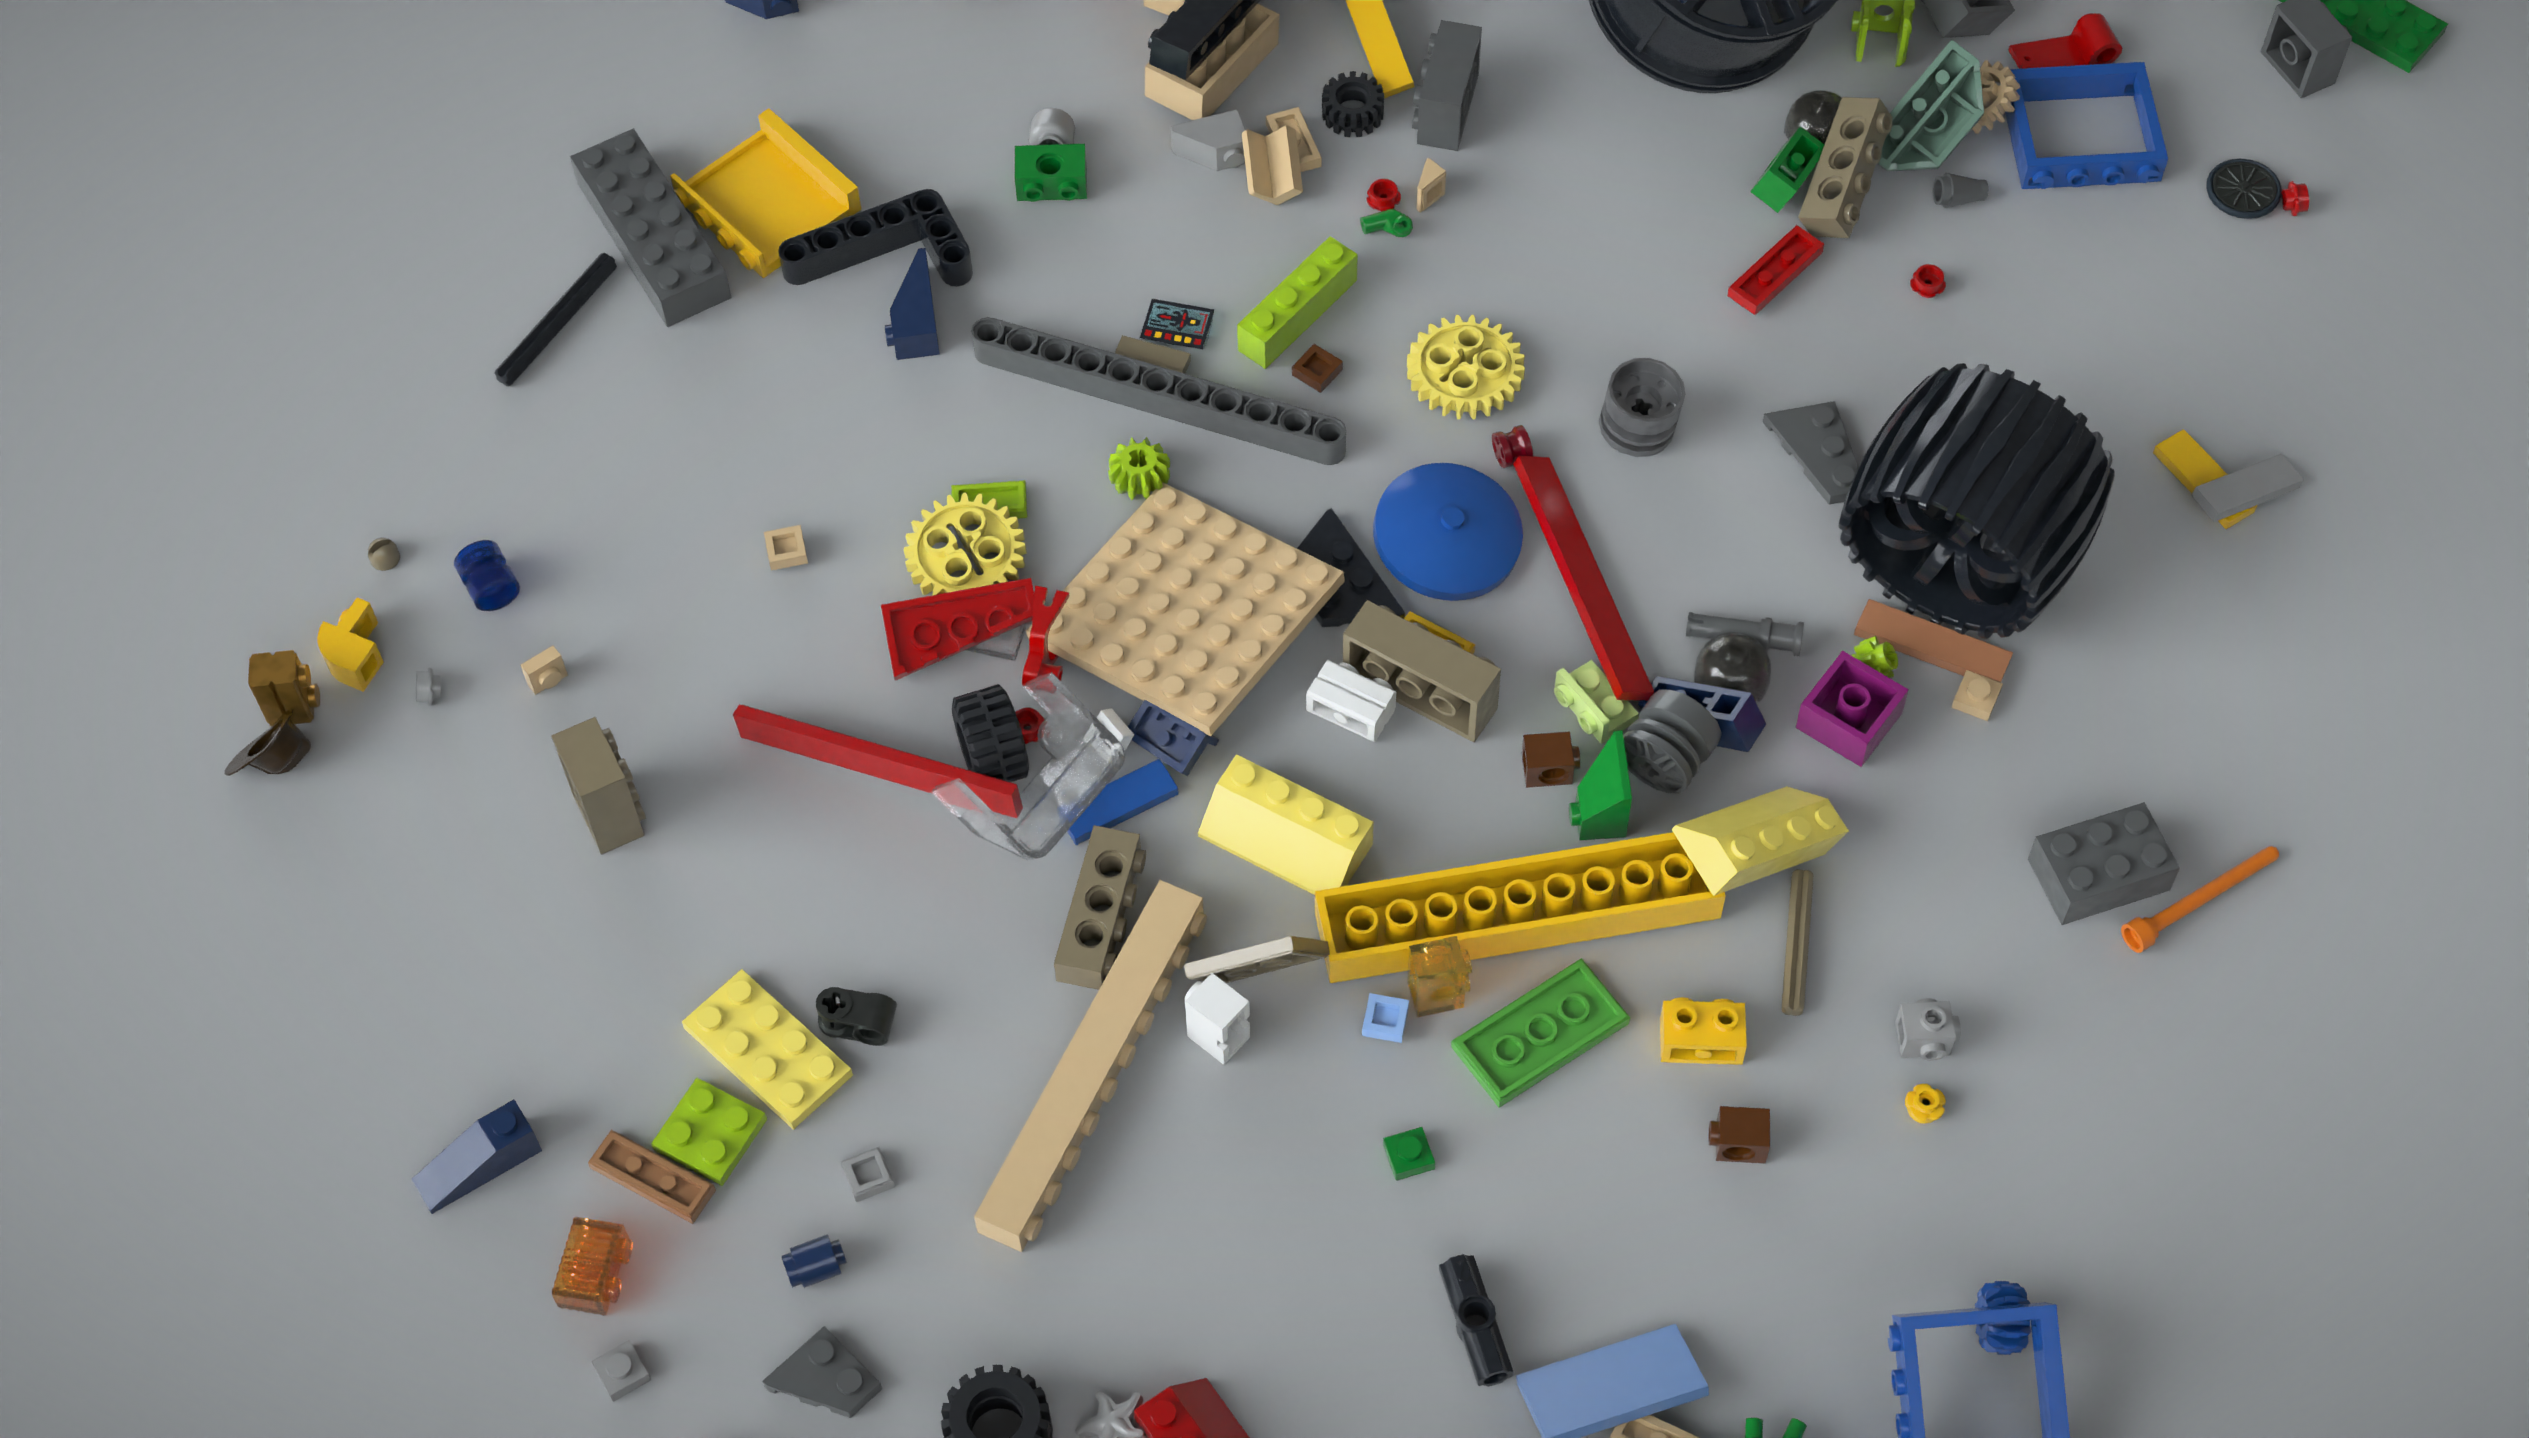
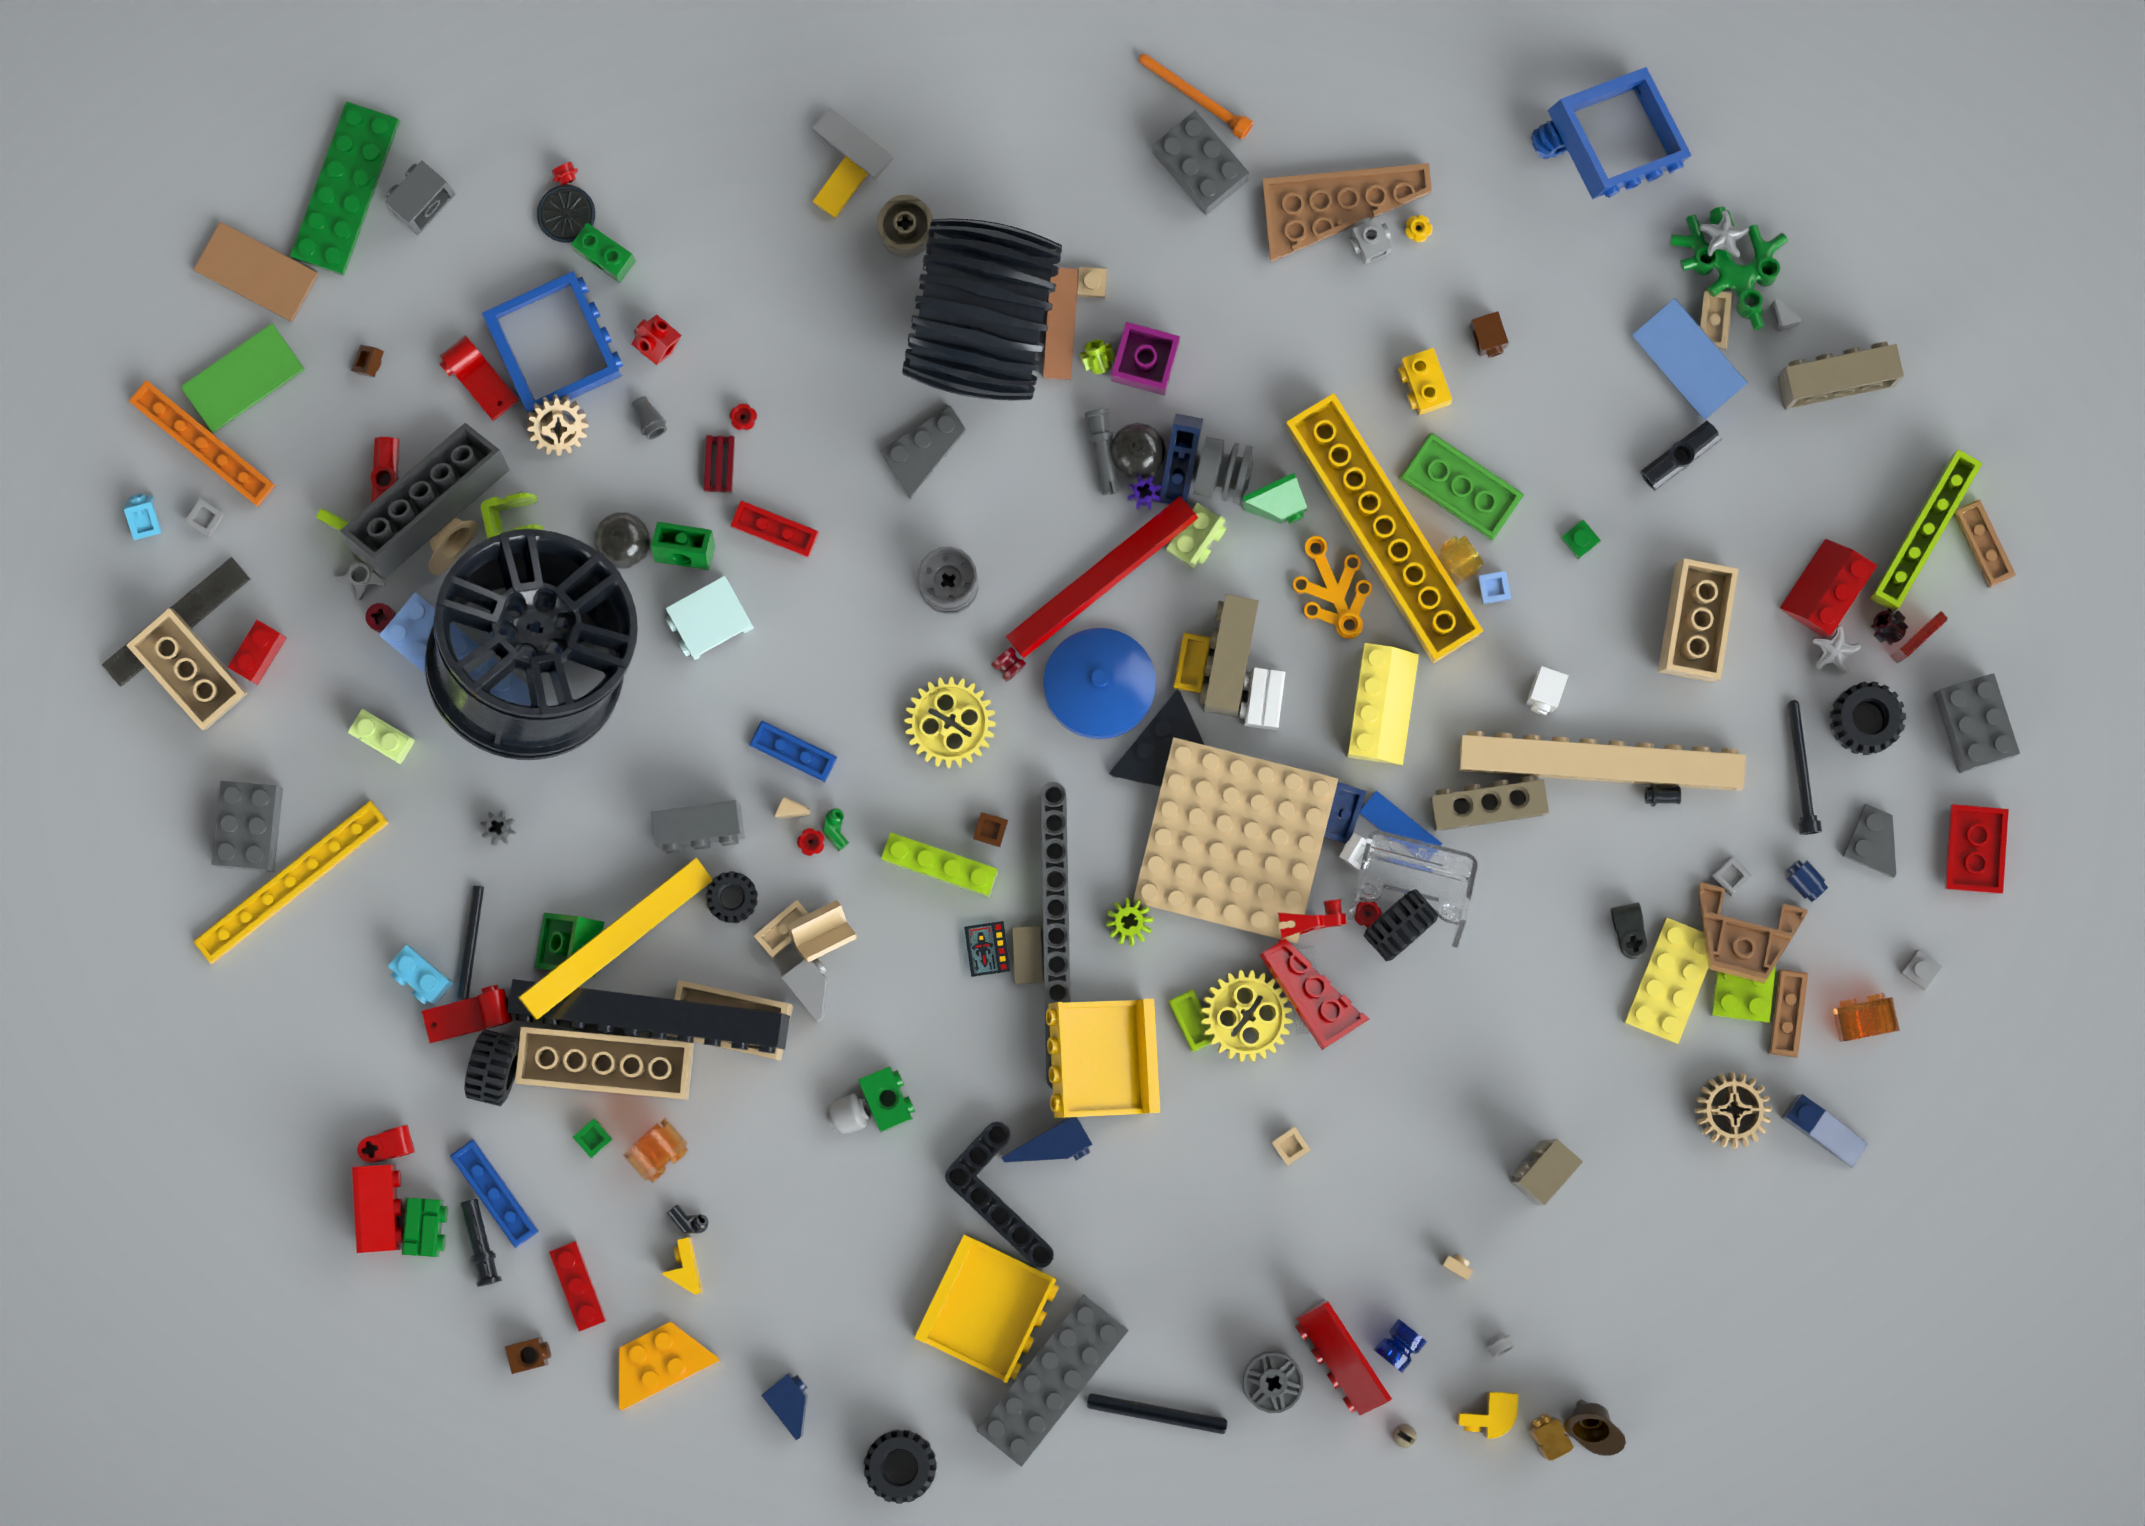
camera: 105 degrees left, 25 degrees up
red tile [733,704,1023,819] -> none
dark tan tile [1184,936,1330,983] -> none
reddish brown brick [1521,731,1580,788] -> none
light yellow slope [1672,786,1849,896] -> none
dark tan axle [1781,869,1814,1016] -> none
dark tan brick [1798,97,1893,238] -> none
sand green wedge [1877,40,1984,171] -> none
none -> green brick [571,223,636,283]
none -> red brick [631,314,682,365]
none -> light aqua panel [665,576,754,660]
none -> dark red tile [704,435,735,493]
none -> blue tile [749,720,838,783]
none -> black tyre [864,1429,937,1504]
none -> dark tan brick [877,195,933,257]
none -> yellow panel [1046,999,1160,1118]
none -> dark purple gear [1128,475,1161,511]
none -> dark grey wheel [1242,1351,1304,1413]
none -> medium nougat wing [1262,163,1432,263]
none -> light orange plant [1292,536,1372,639]
none -> red slope [1295,1299,1392,1415]
none -> black pin [1644,784,1681,807]
none -> tan brick [1658,558,1738,682]
none -> tan gear [1694,1072,1772,1149]
none -> medium nougat wing [1698,882,1808,983]
none -> black piece [1788,700,1822,835]

